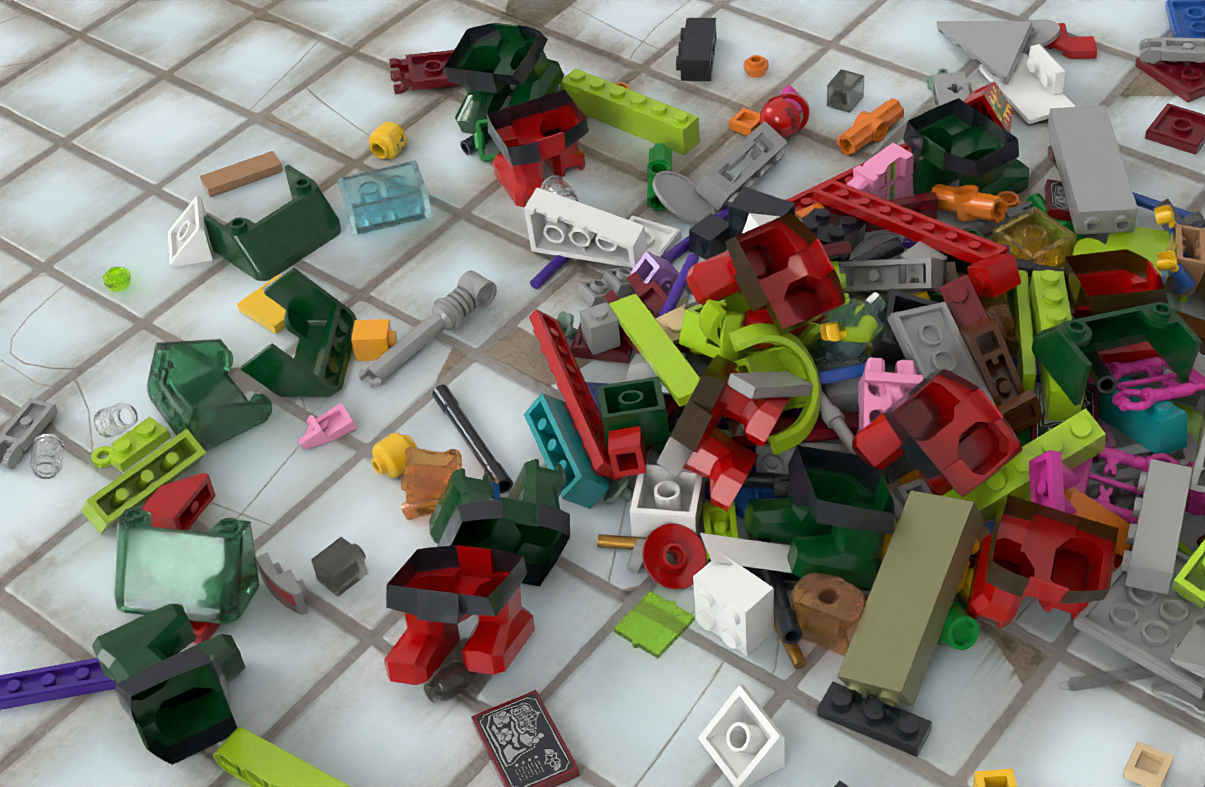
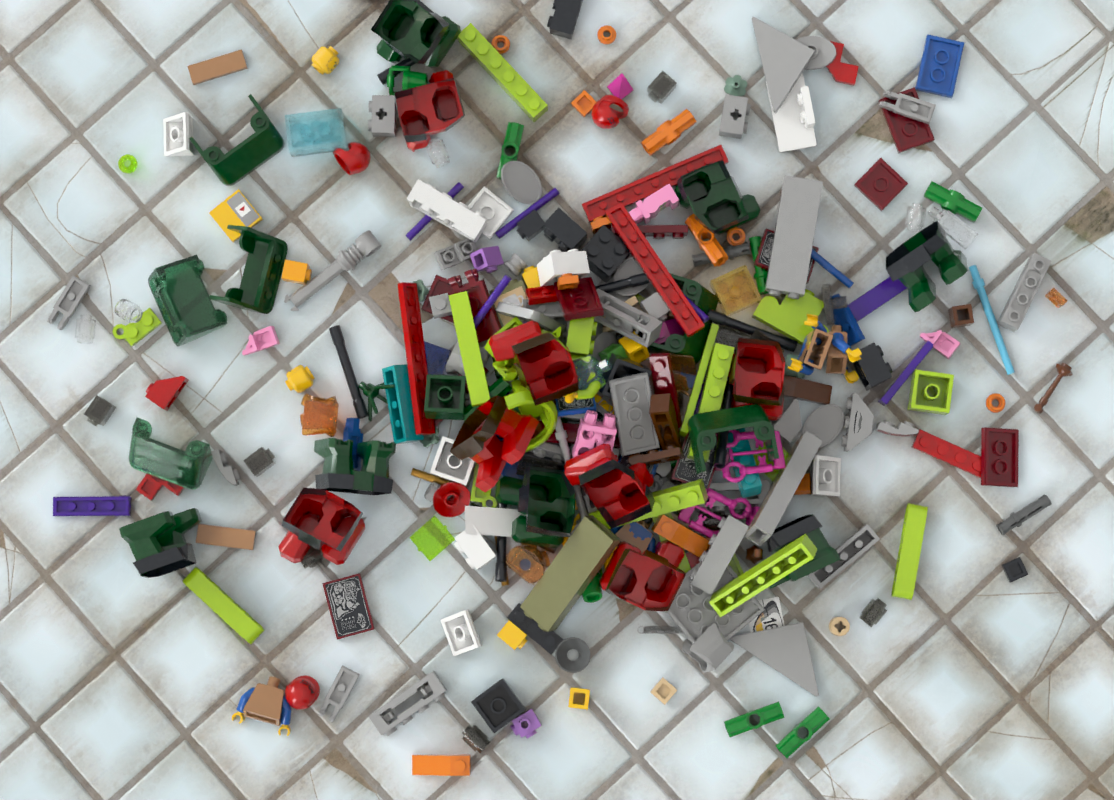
camera: 10 degrees right, 40 degrees up
lime brick [81,429,206,534] -> none
red brick [608,426,647,478] -> none
tan plate [656,306,685,345] -> none
light grey brick [694,121,788,211] -> none
light grey tile [727,371,813,399] -> none
red torso [964,82,1013,133] -> none
red brick [967,254,1022,298] -> none
dark pink tile [1029,450,1080,515] -> none
none -> clear smoke brick [84,395,116,427]
none -> medium nougat tile [196,524,256,550]
none -> red helmet [333,142,371,175]
none -> dark green plant [358,382,395,421]
none -> light grey brick [368,95,396,137]
none -> yellow brick [497,620,528,650]
none -> dark grey piece [555,637,591,673]

